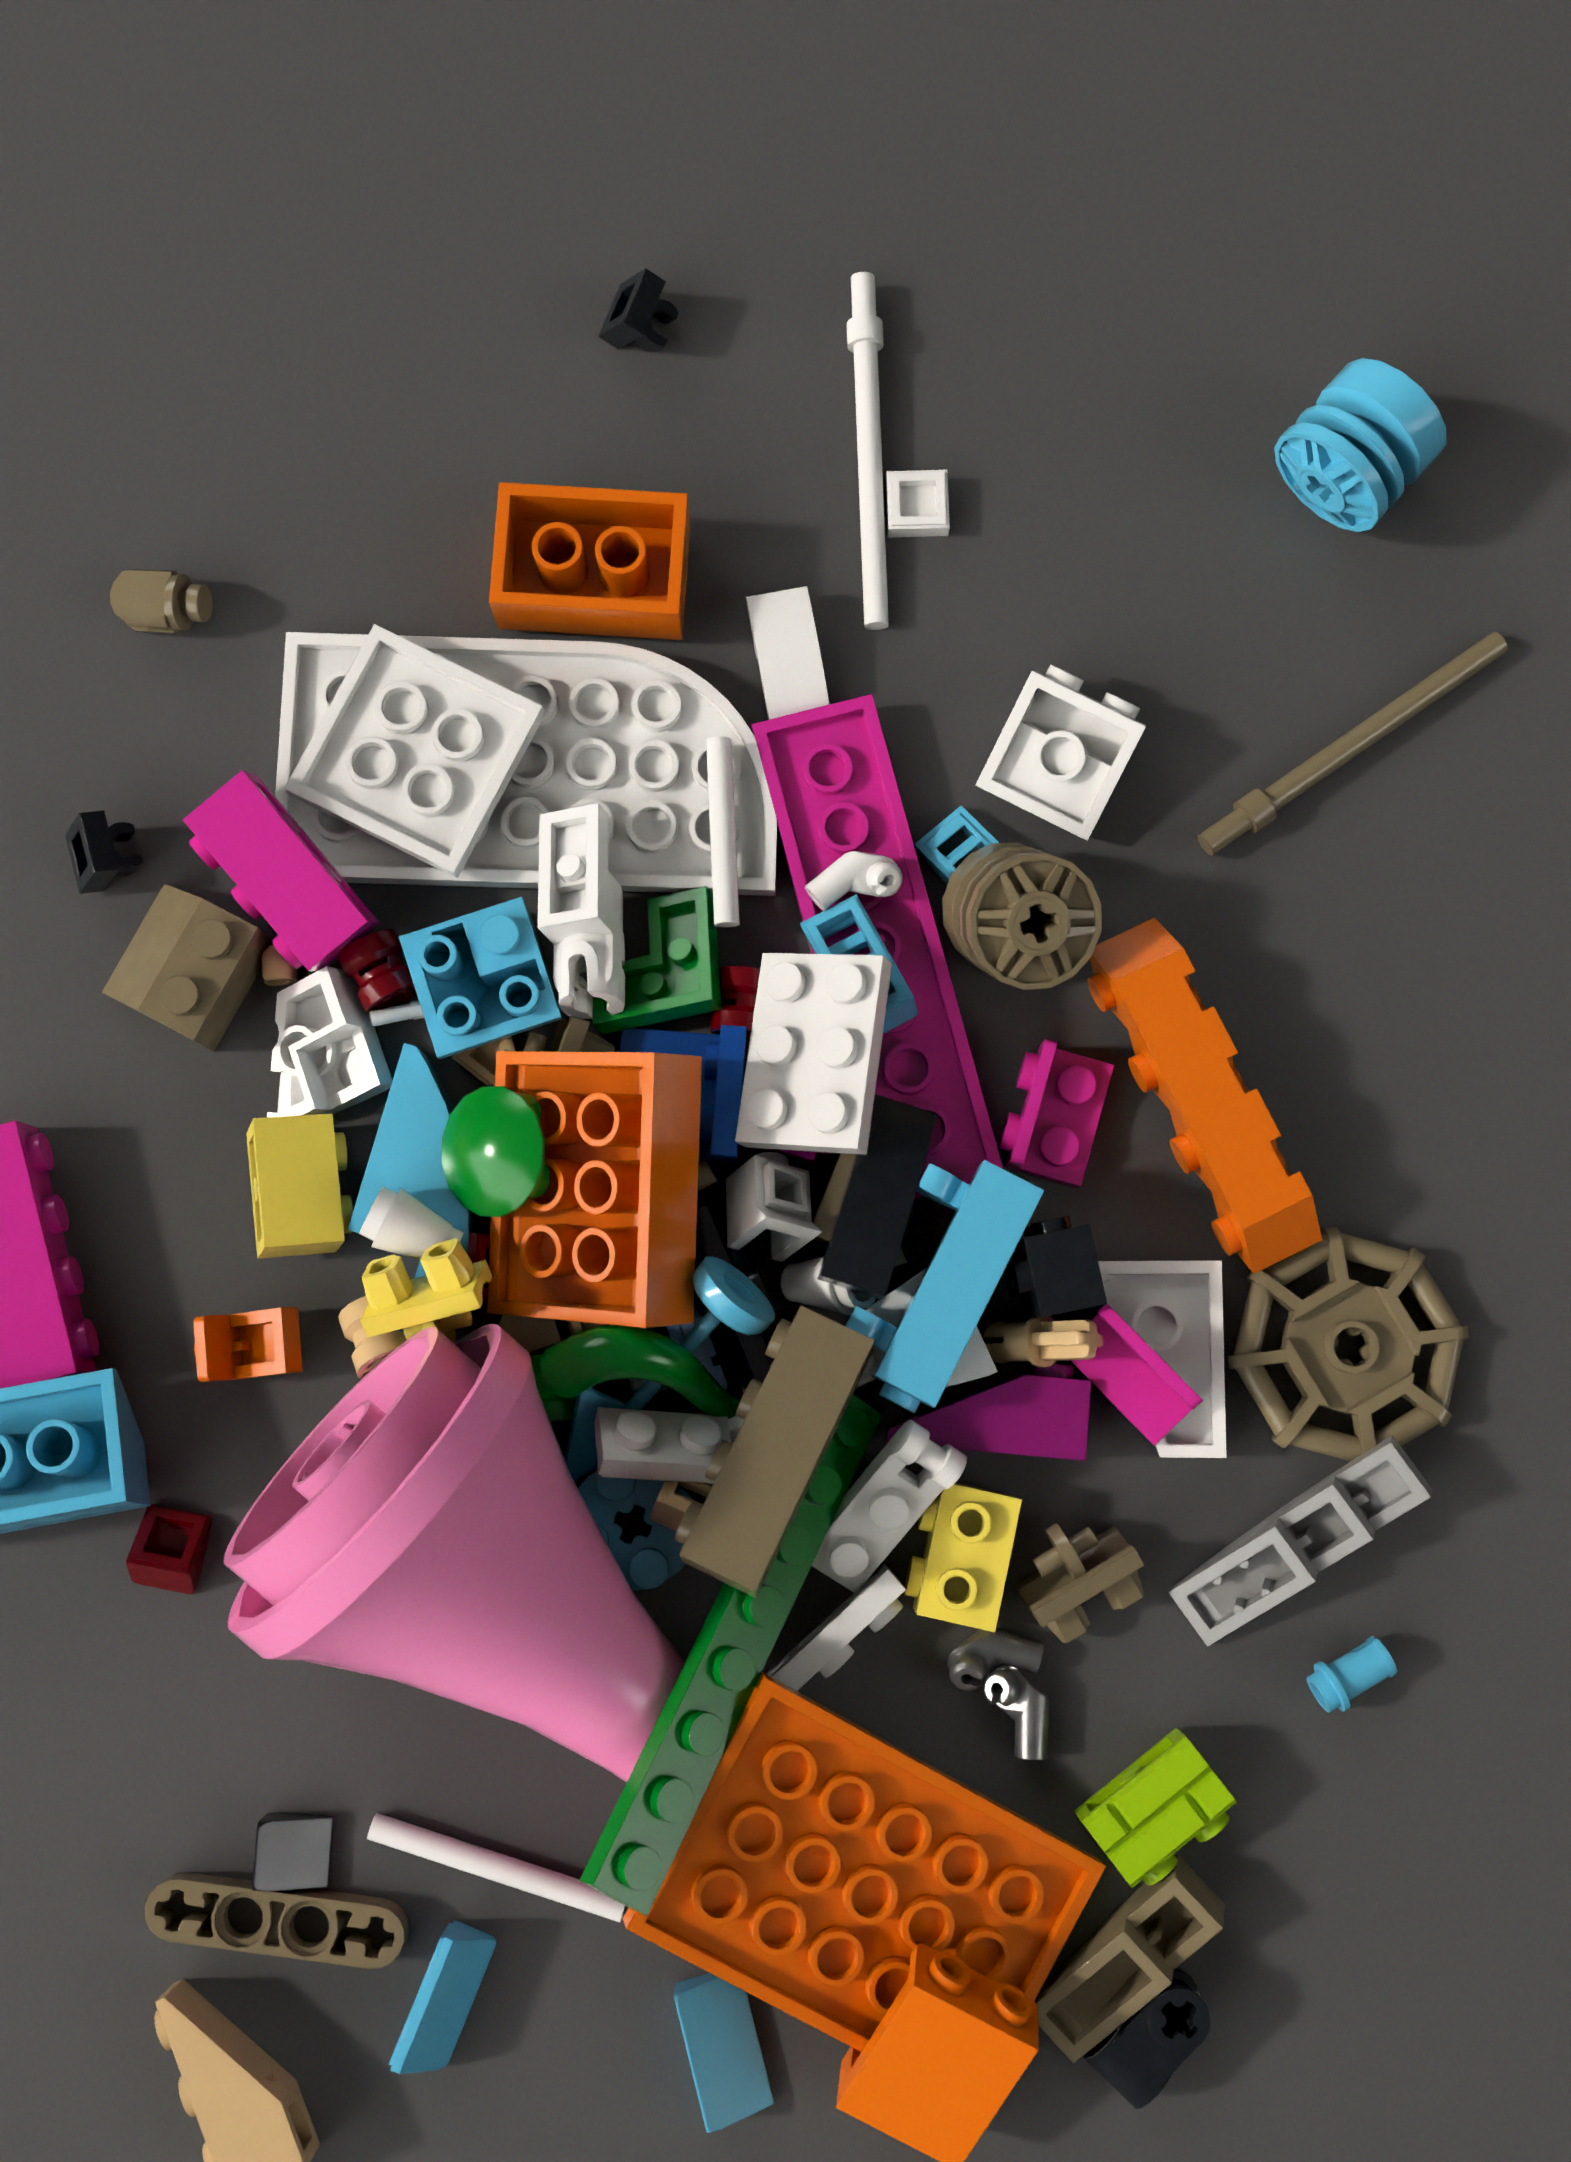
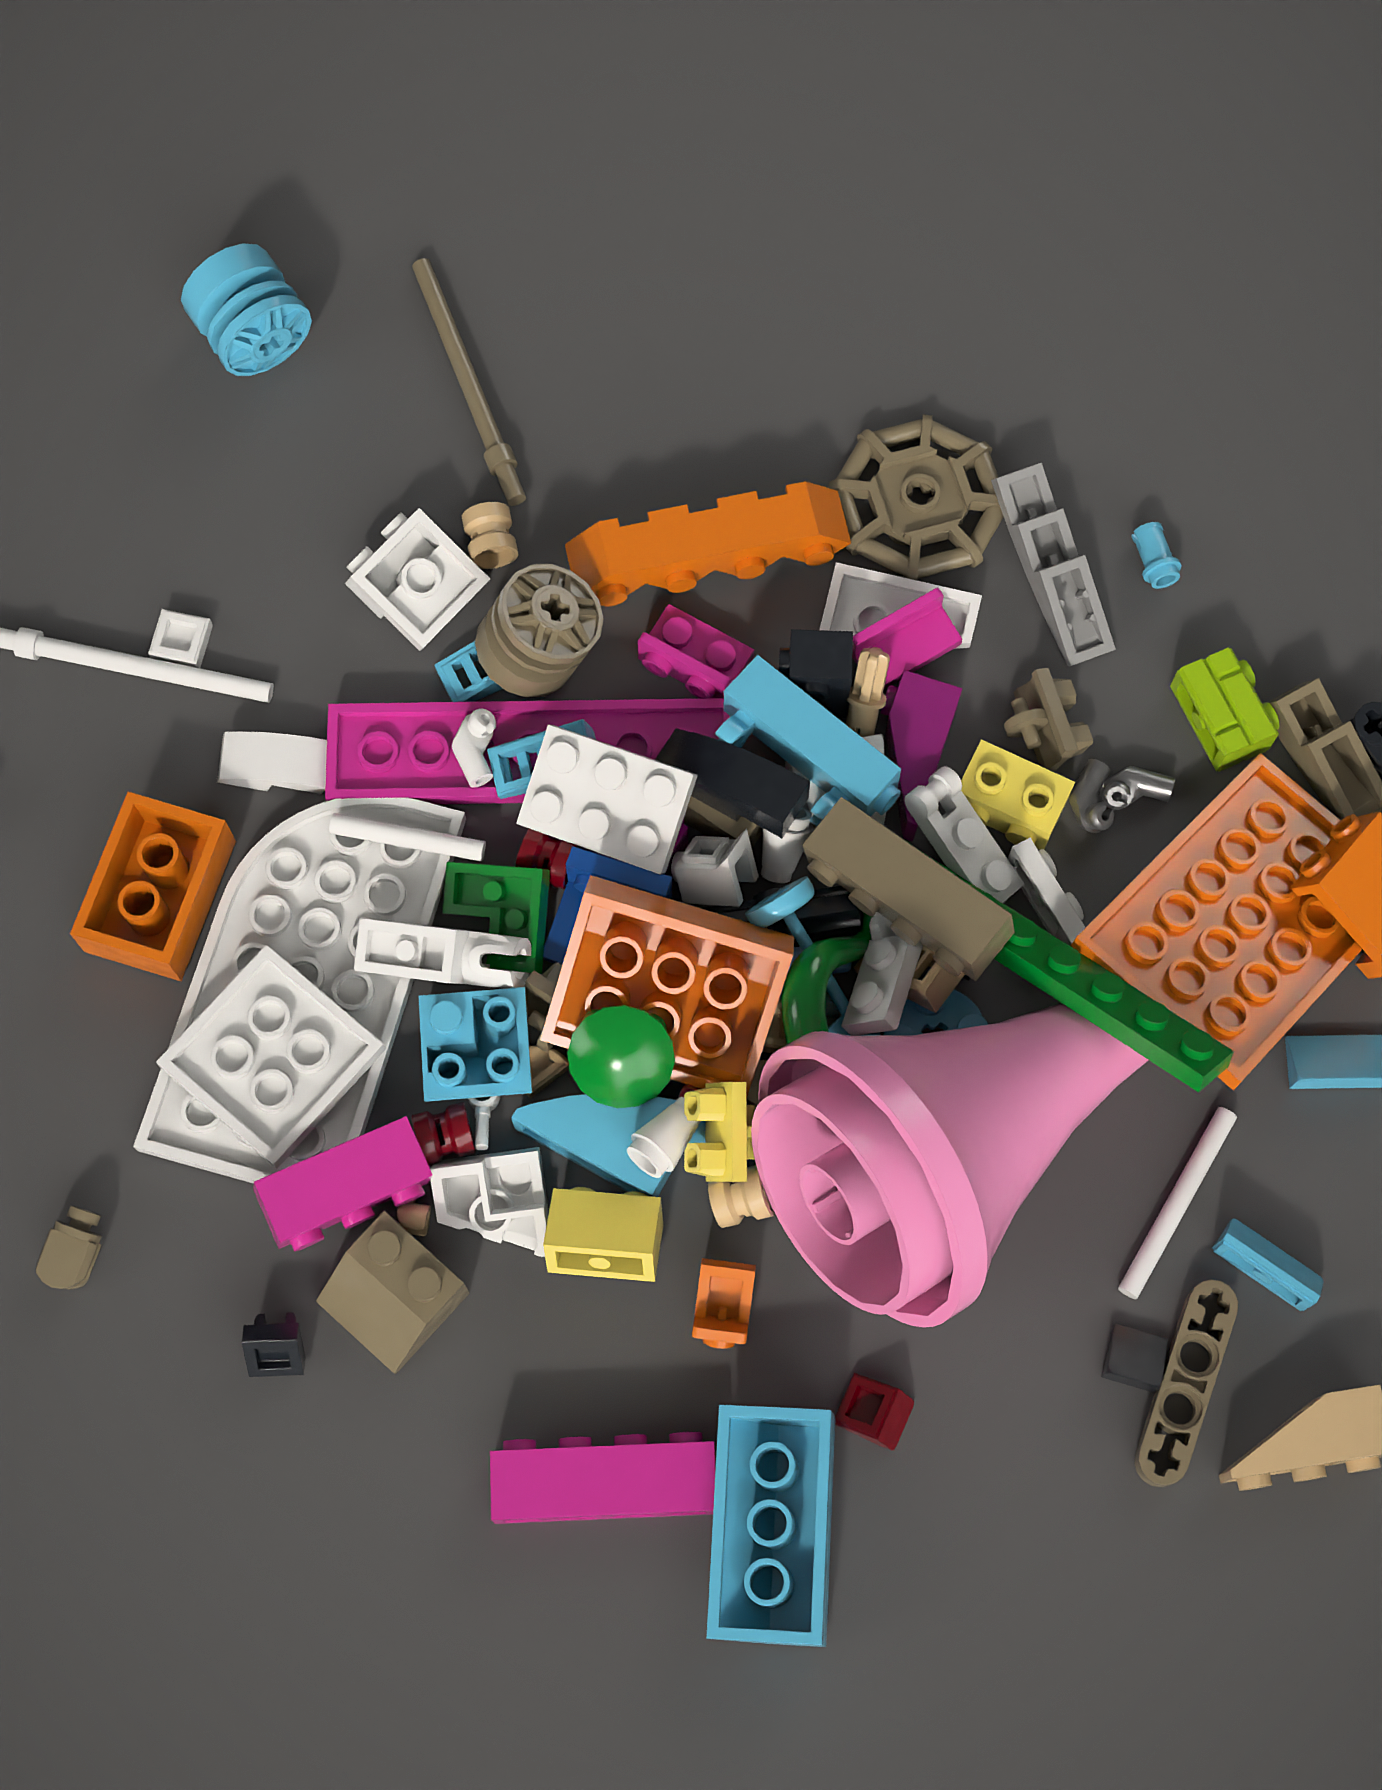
camera: 75 degrees left, 10 degrees down
none -> tan wheel [462,502,518,569]

